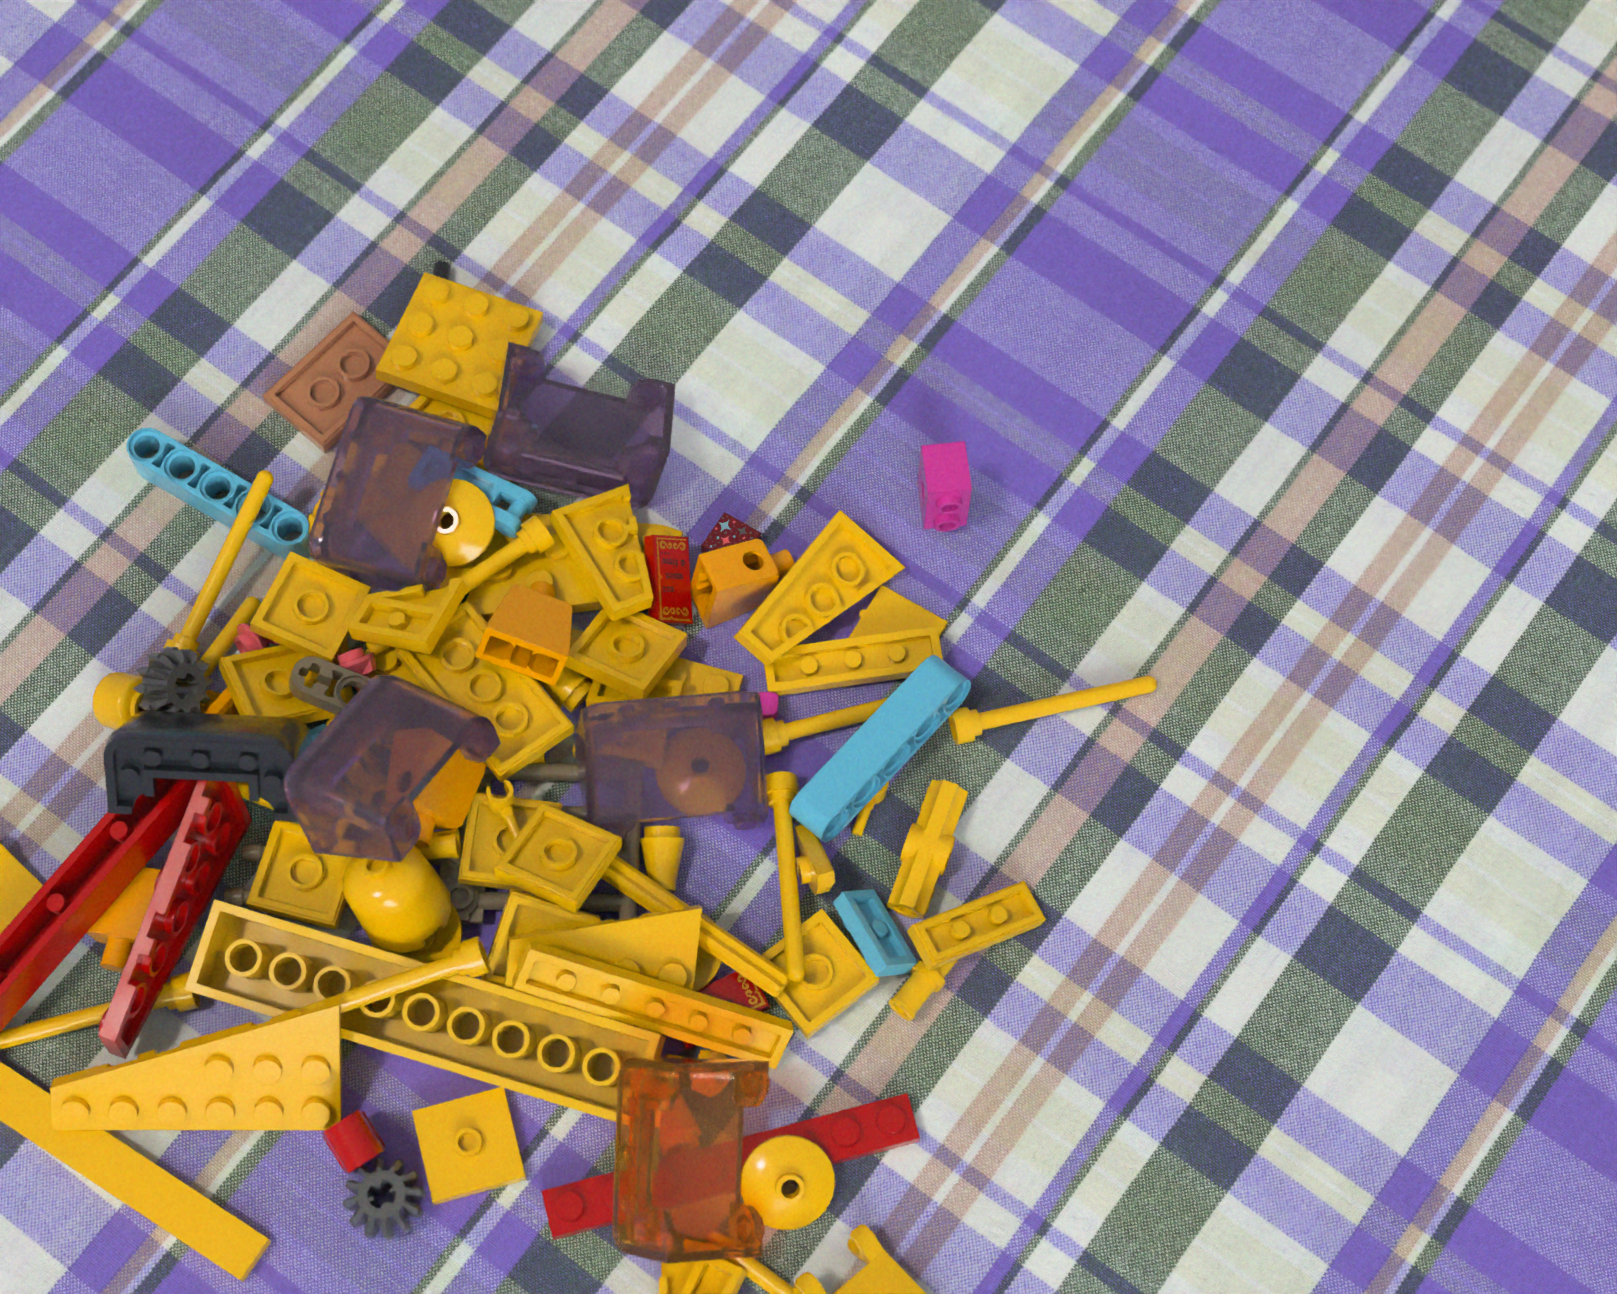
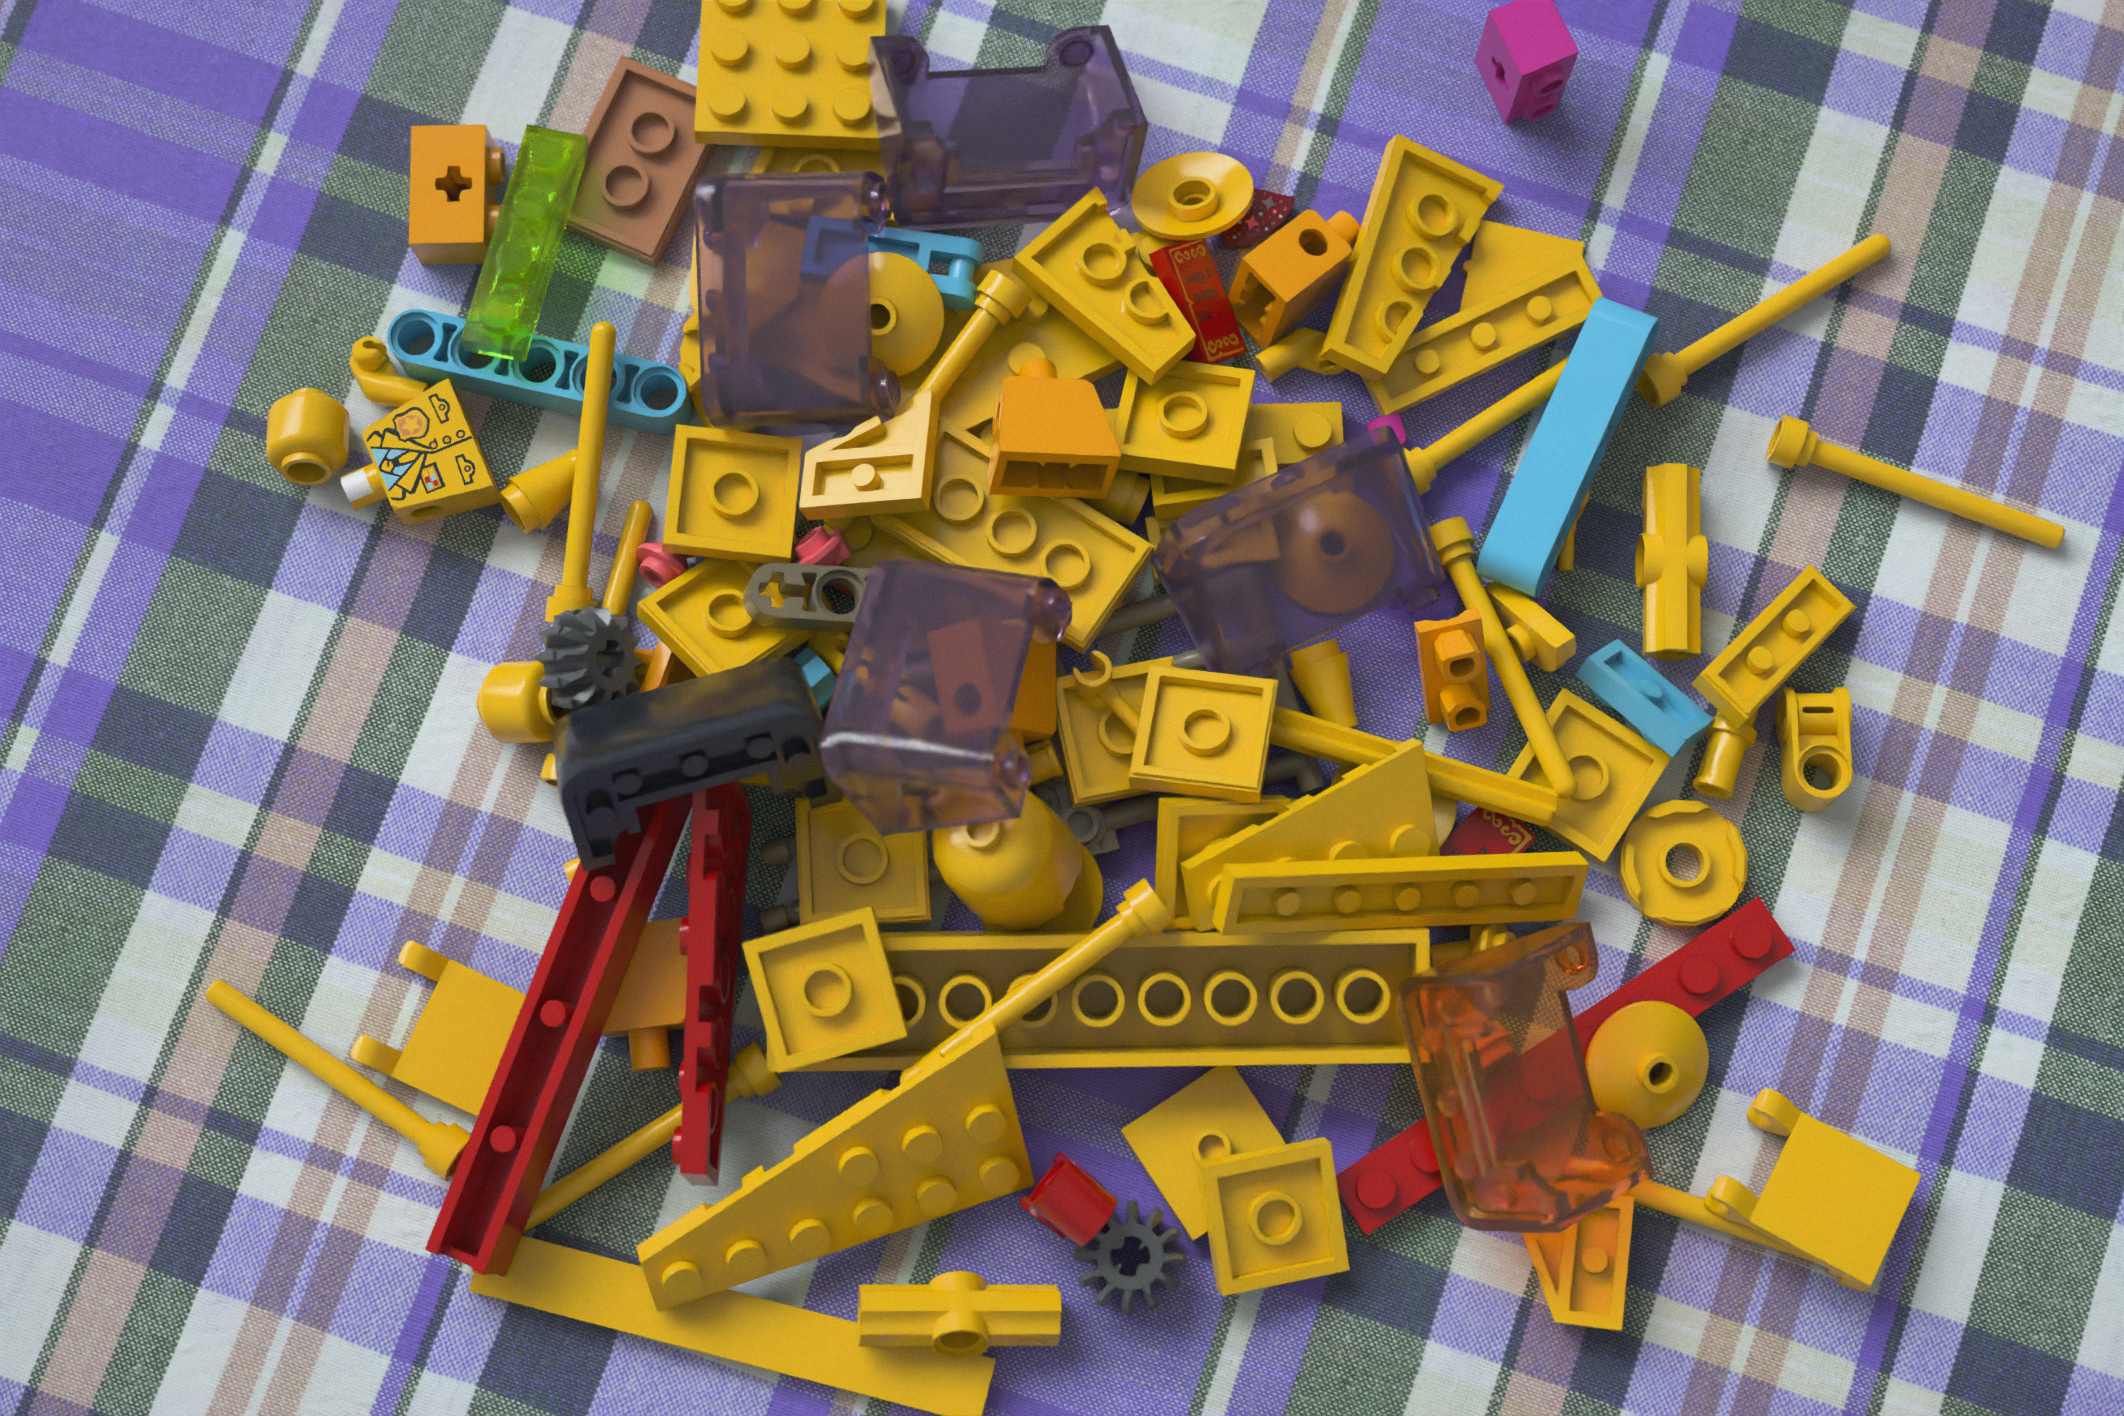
camera: 15 degrees left, 10 degrees up
none -> yellow head [266,388,350,485]
none -> yellow torso [340,378,500,525]
none -> yellow arm [349,336,431,408]
none -> light orange brick [409,124,506,265]
none -> clear neon green plate [460,124,589,363]
none -> yellow cone [497,448,577,534]
none -> yellow plate [742,905,909,1073]
none -> yellow piece [857,1271,1062,1360]
none -> yellow dish [1131,152,1254,241]
none -> yellow plate [1197,1137,1350,1296]
none -> yellow arm [1254,328,1346,382]
none -> light orange hips [1414,608,1491,732]
none -> yellow tile [1617,800,1748,929]
none -> yellow piece [1765,414,2065,549]
none -> yellow piece [1775,687,1853,813]

